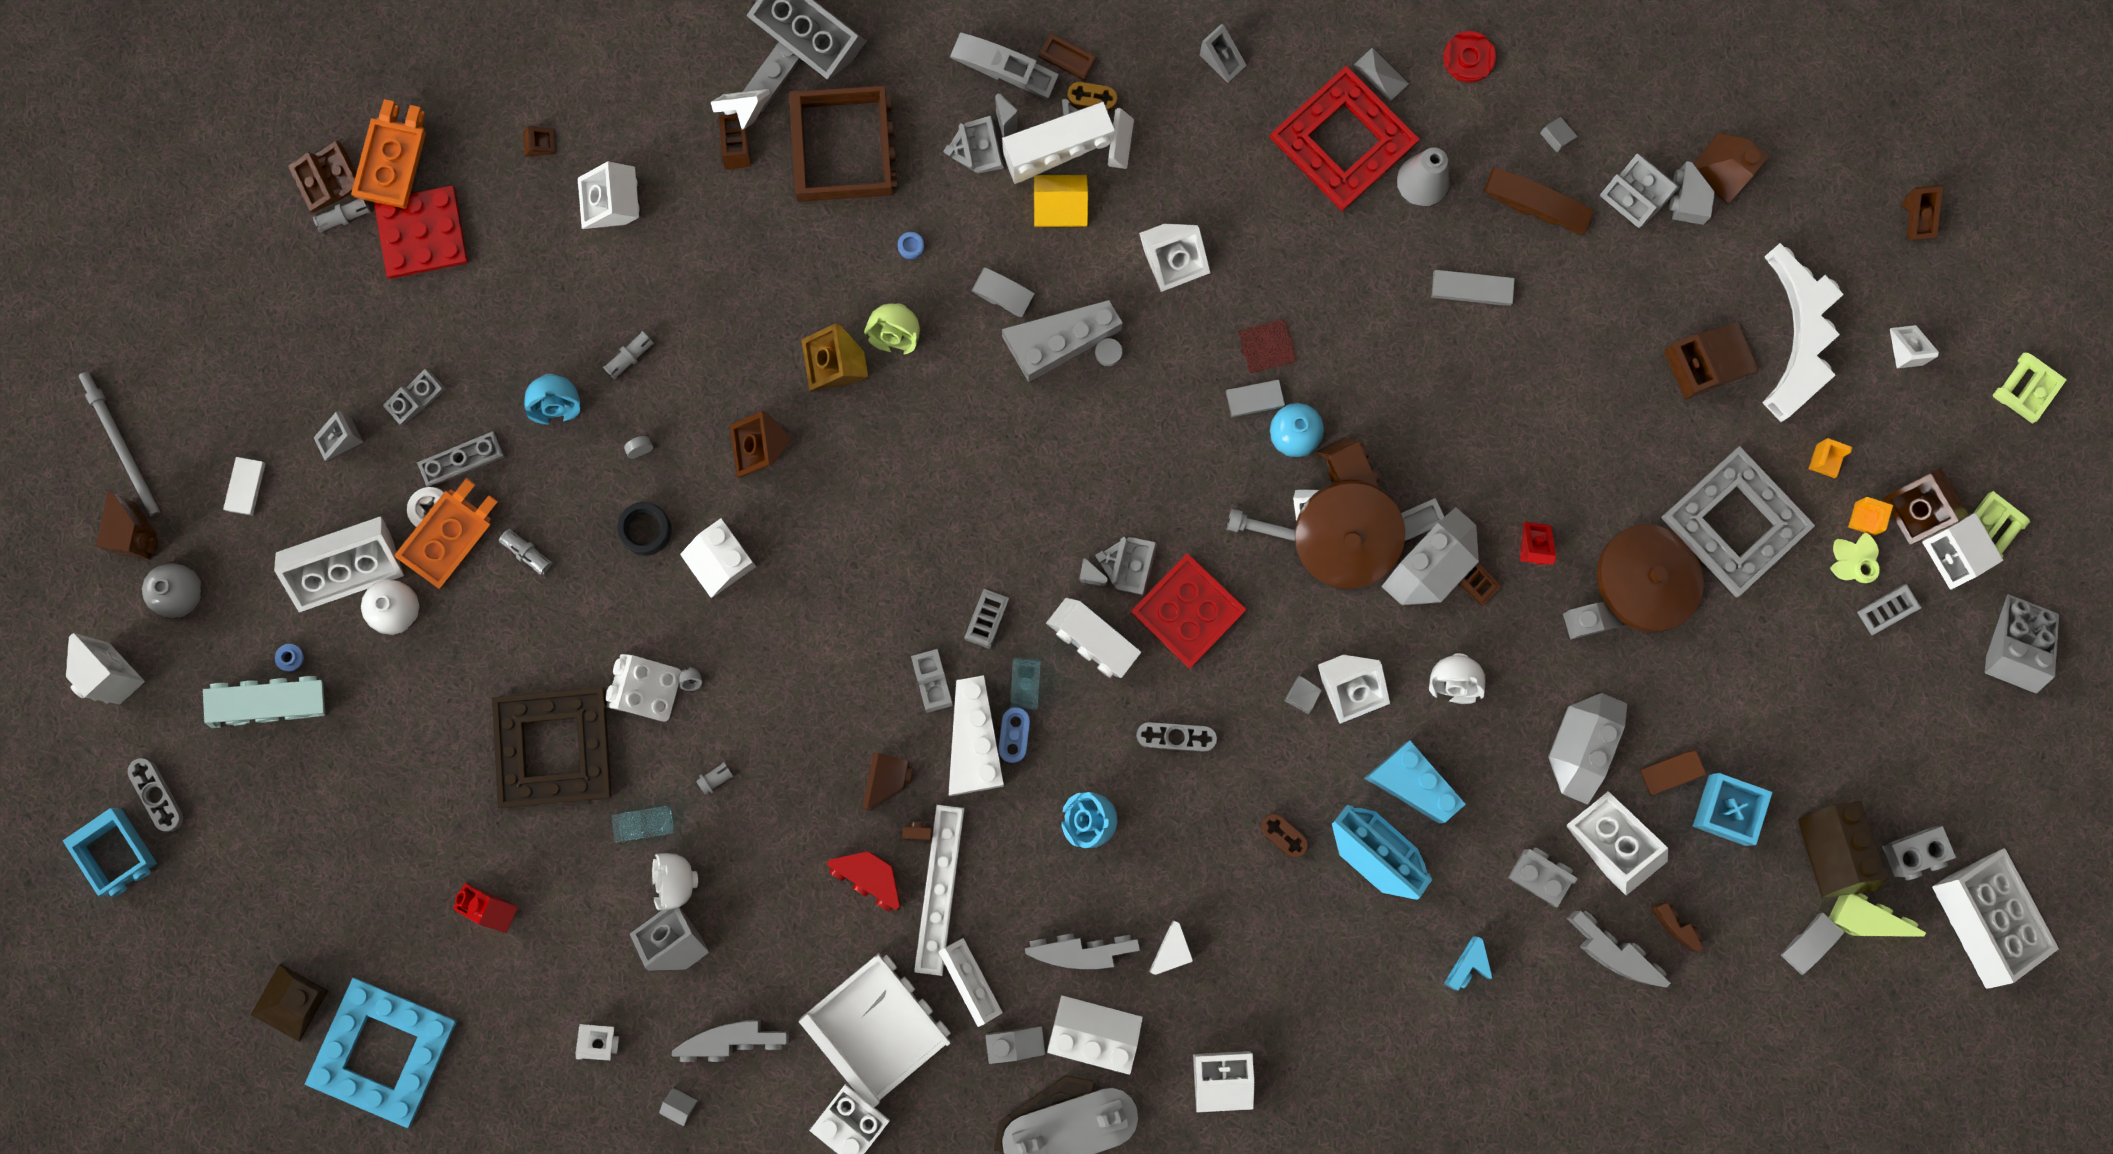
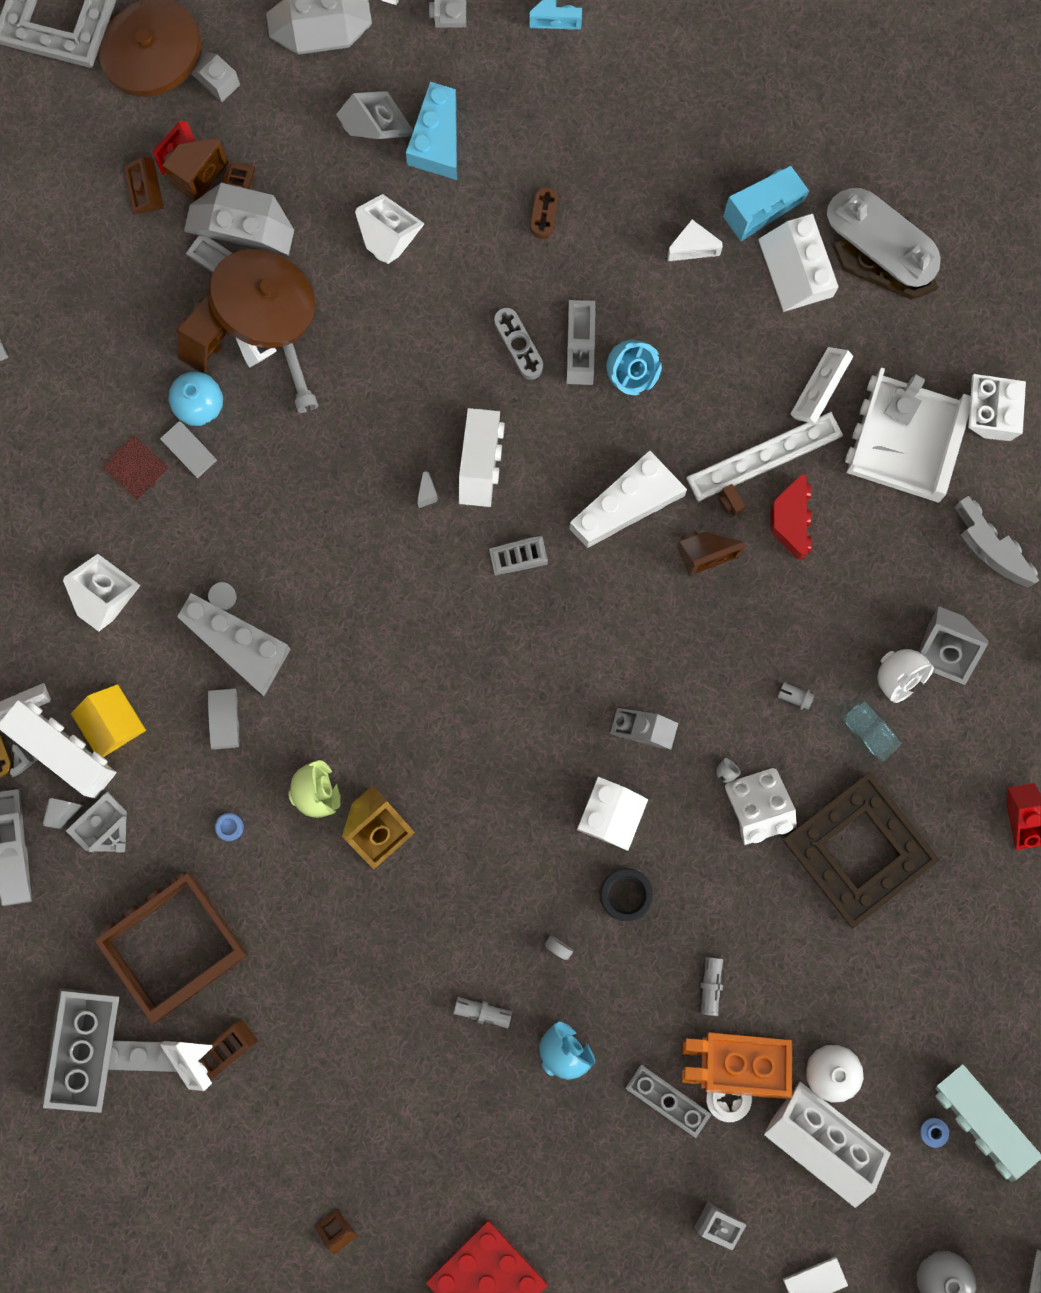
camera: 120 degrees left, 0 degrees up
light grey slope [383,369,447,425] -> none
white slope [578,161,640,229] -> none
reddish brown slope [730,411,791,478] -> none
light grey slope [911,649,953,713] -> none
light grey slope [985,1026,1045,1064] -> none
medium blue plate [999,708,1030,763] -> none
clear light blue slope [1010,658,1041,709] -> none
light grey slope [1025,933,1140,969] -> none
light grey slope [1095,537,1157,597] -> none
red plate [1130,553,1247,669] -> none
white slope [1193,1051,1254,1112] -> none
light grey slope [1284,676,1321,714] -> none
medium azure wedge [1332,805,1432,900] -> none
white cylinder [1429,653,1485,704] -> none
none -> reddish brown slope [124,156,164,215]
none -> reddish brown slope [163,138,228,201]
none -> light grey slope [336,91,414,139]
none -> light grey slope [566,300,595,385]
none -> light grey slope [610,708,678,750]
none -> medium azure wedge [723,166,809,241]
none -> light grey plate [884,375,925,426]

